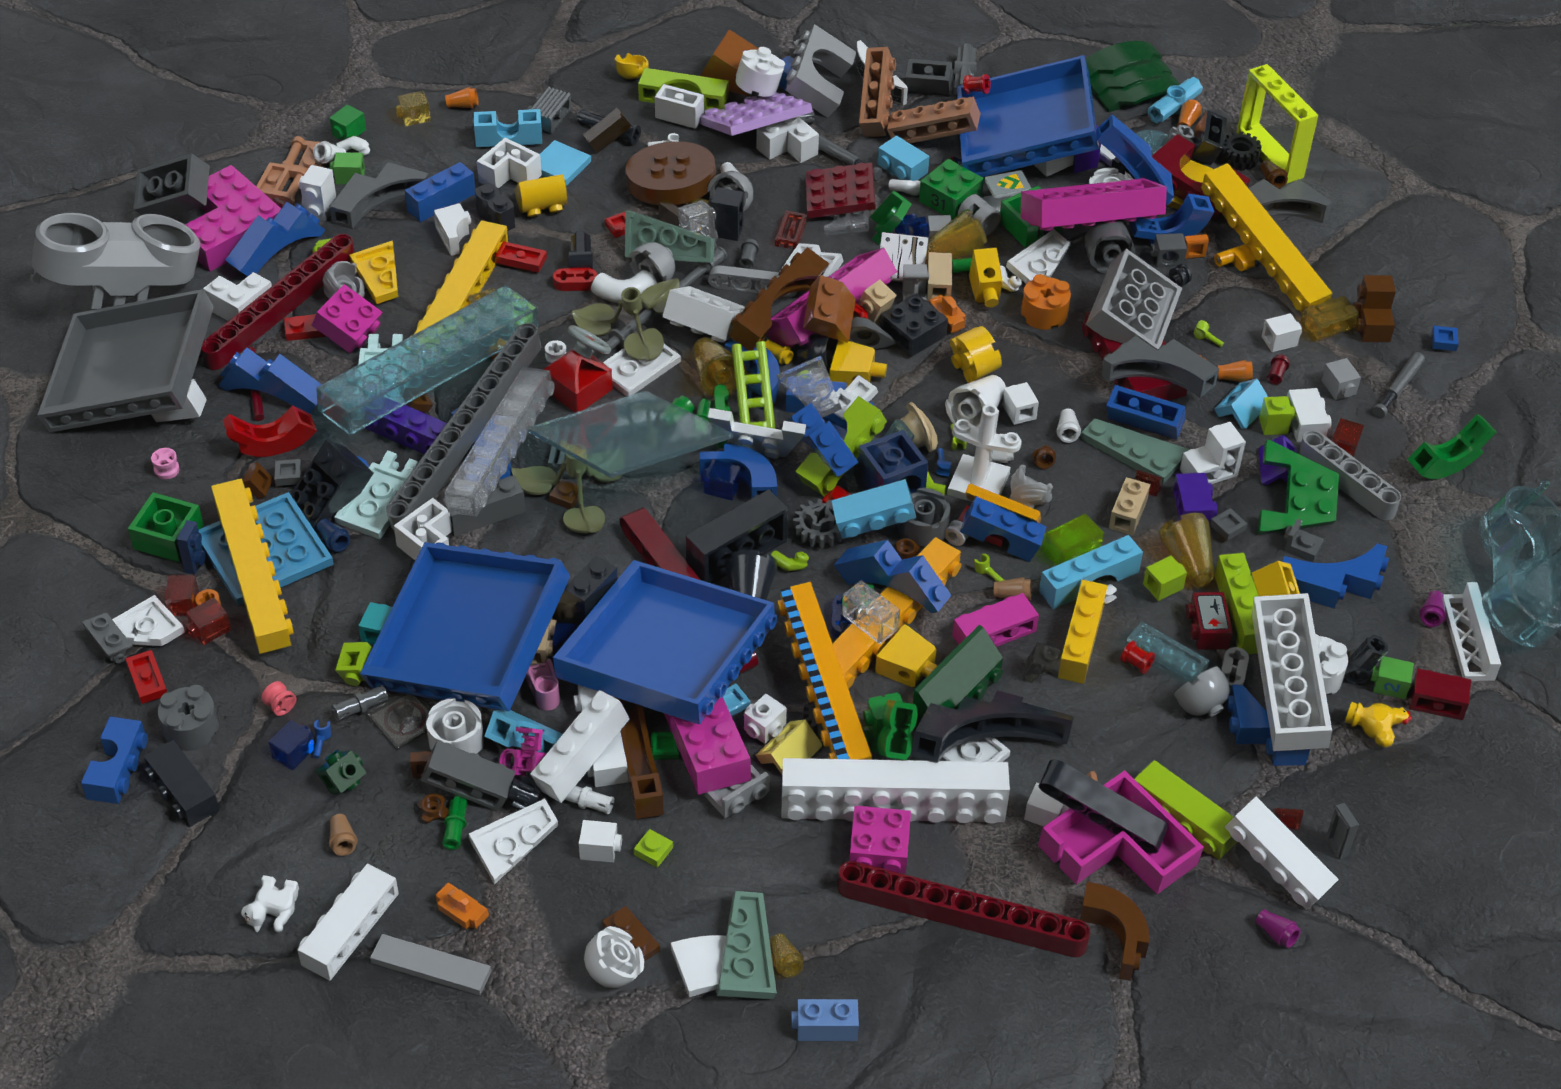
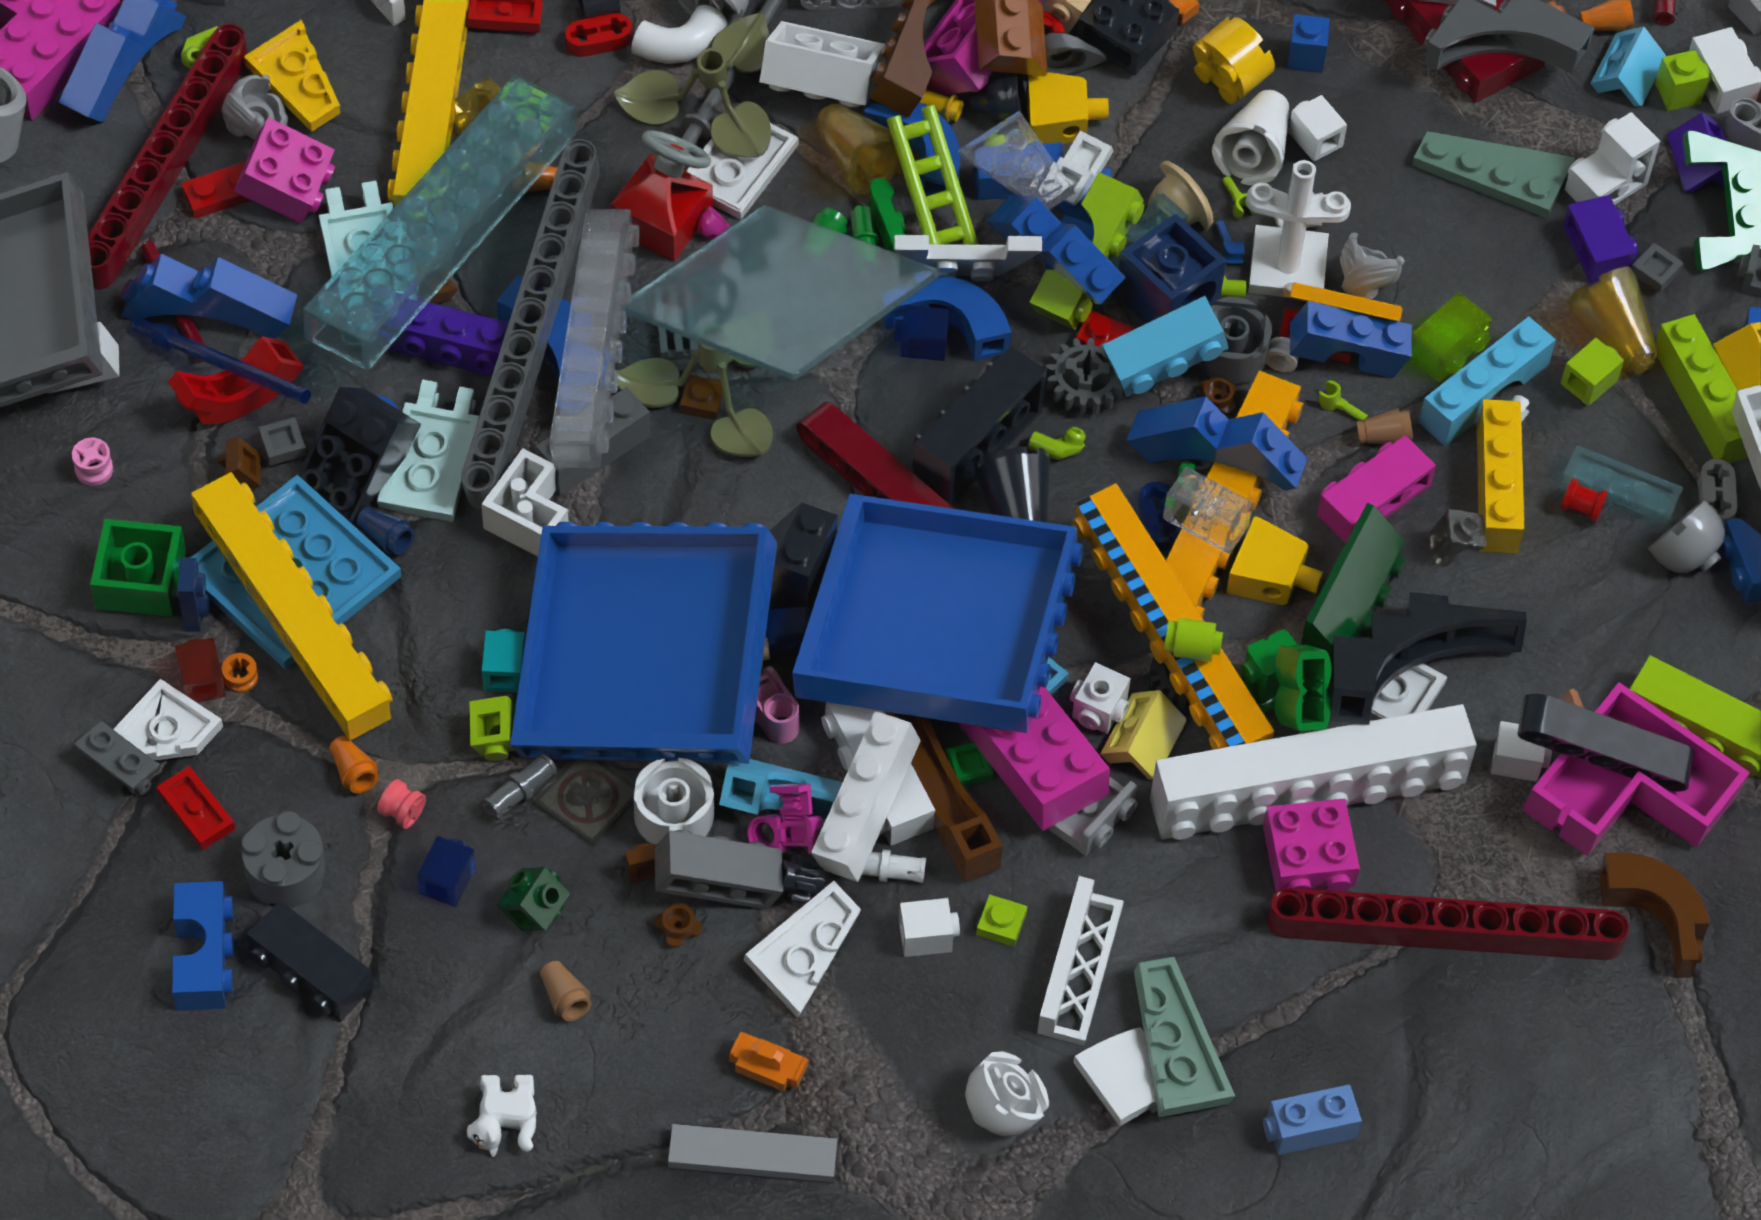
camera: 15 degrees left, 10 degrees up
clear red brick [186,597,231,645] -> none
white brick [203,272,272,321] -> none
white brick [298,864,399,981] -> none
blue hand [313,720,331,759] -> none
green axle [442,796,467,850] -> none
white bush [545,340,567,363] -> none
reddish brown plate [602,906,660,962] -> none
clear yellow cone [770,934,804,978] -> none
reddish brown plate [1032,445,1056,469] -> none
white cone [1056,409,1081,443] -> none
blue brick [1106,385,1186,440] -> none
tan brick [1109,477,1150,536] -> none
clear red slope [1135,470,1162,496] -> none
brick [1186,592,1233,650] -> none
none -> clear blue bar [132,318,311,404]
none -> orange cone [329,736,379,794]
none -> dark pink hinge [697,206,730,239]
none -> white fence [1037,876,1124,1046]
none -> lime brick [1164,618,1223,662]
none -> blue brick [1287,14,1330,73]

